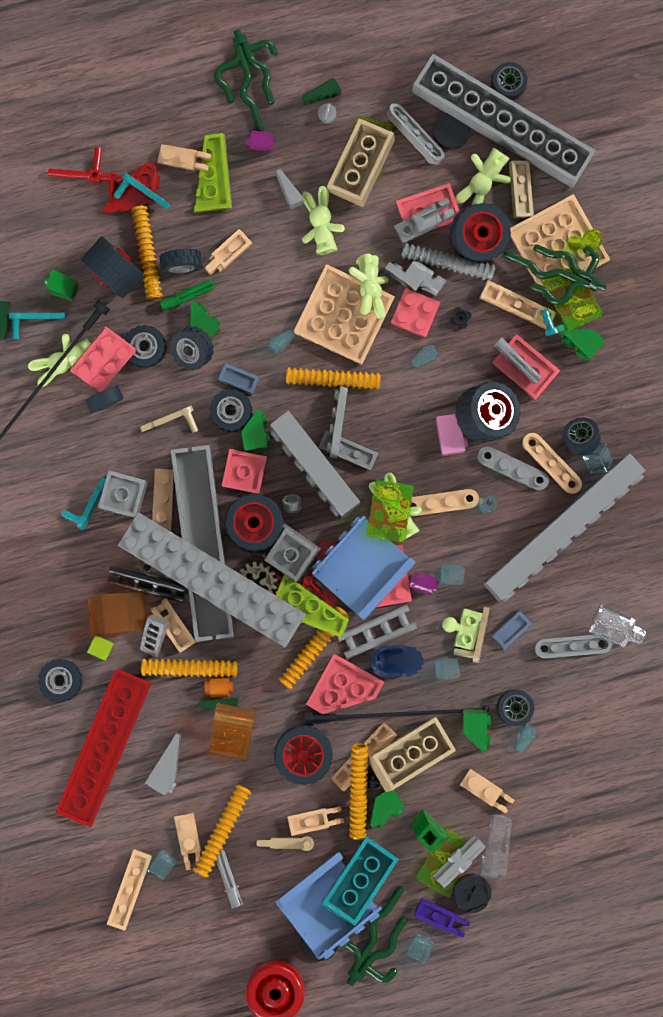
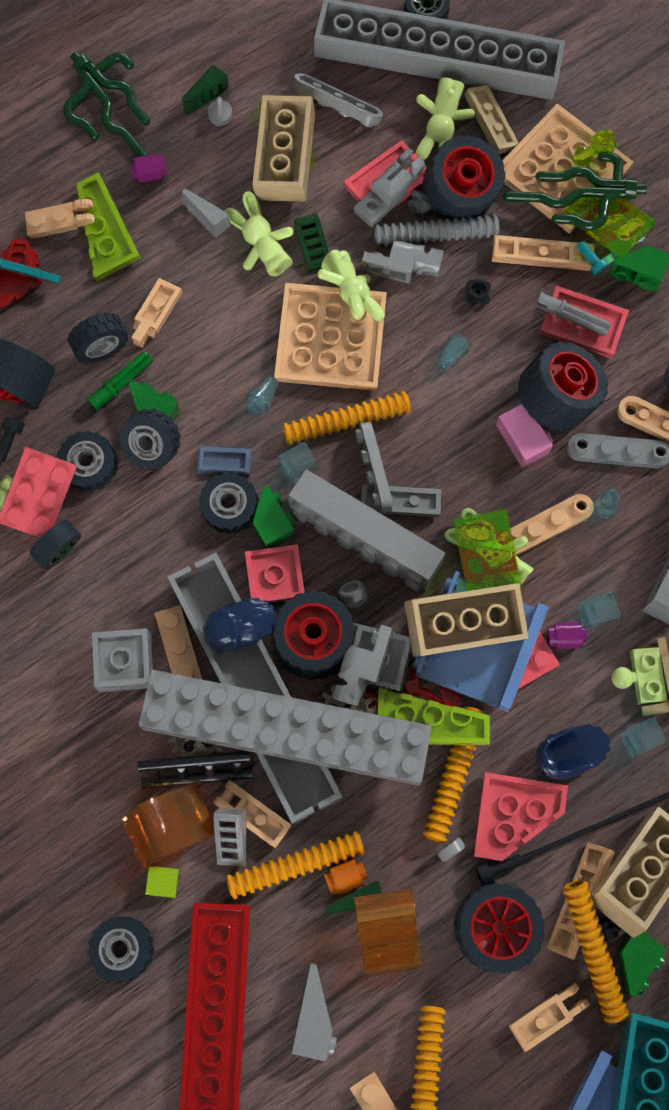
camera: 20 degrees left, 10 degrees down
teal piece [61,477,106,530] -> none
light orange piece [131,206,163,300] -> none
tan piece [140,405,198,433] -> none
tan piece [257,836,314,851] -> none
light grey bar [337,604,418,659] -> none
coral plate [391,288,440,338] -> none
black tile [433,113,470,149] -> none
none -> dark blue hair [203,598,276,653]
none -> clear light blue panel [277,442,318,486]
none -> dark green slope [294,213,329,272]
none -> light grey plate [332,625,395,706]
none -> tan brick [404,583,529,657]
none -> dark grey plate [408,190,432,220]
none -> light grey tile [437,837,465,862]

